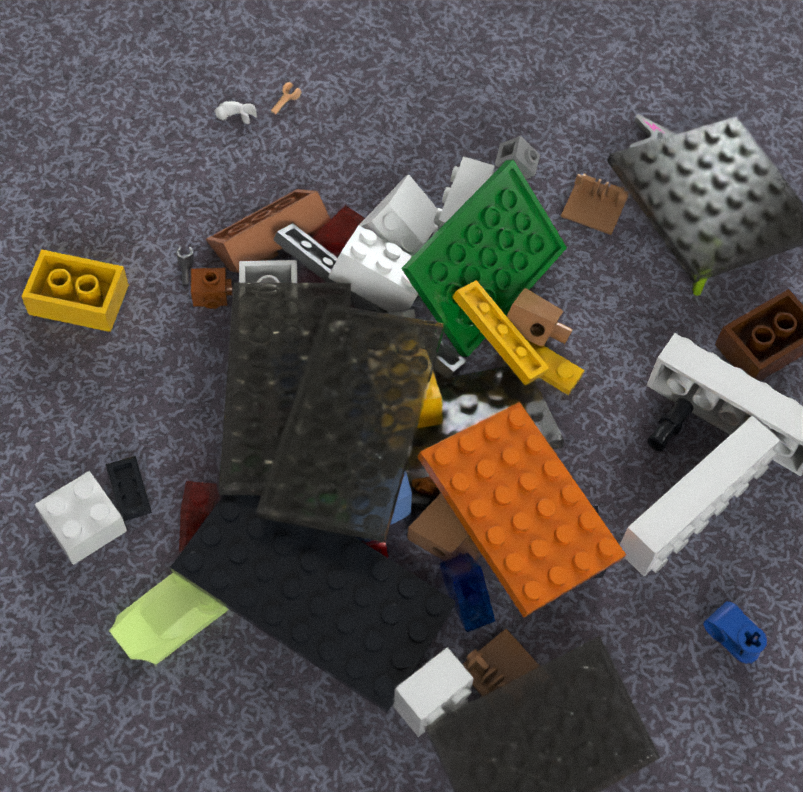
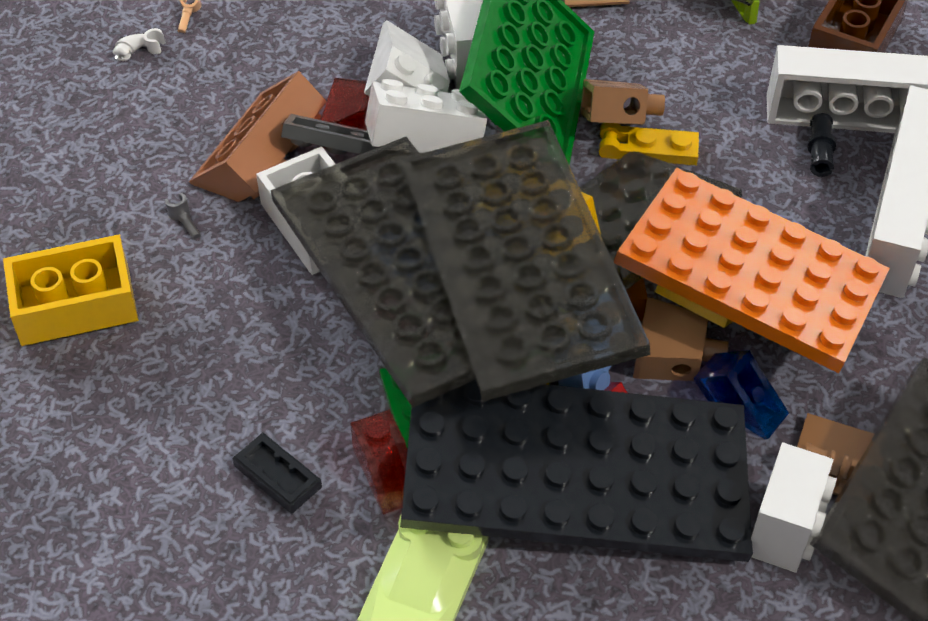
camera: 25 degrees left, 10 degrees down
white brick [35,471,127,565] -> none
dark orange brick [191,268,233,309] -> none
yellow plate [452,280,549,386] -> none

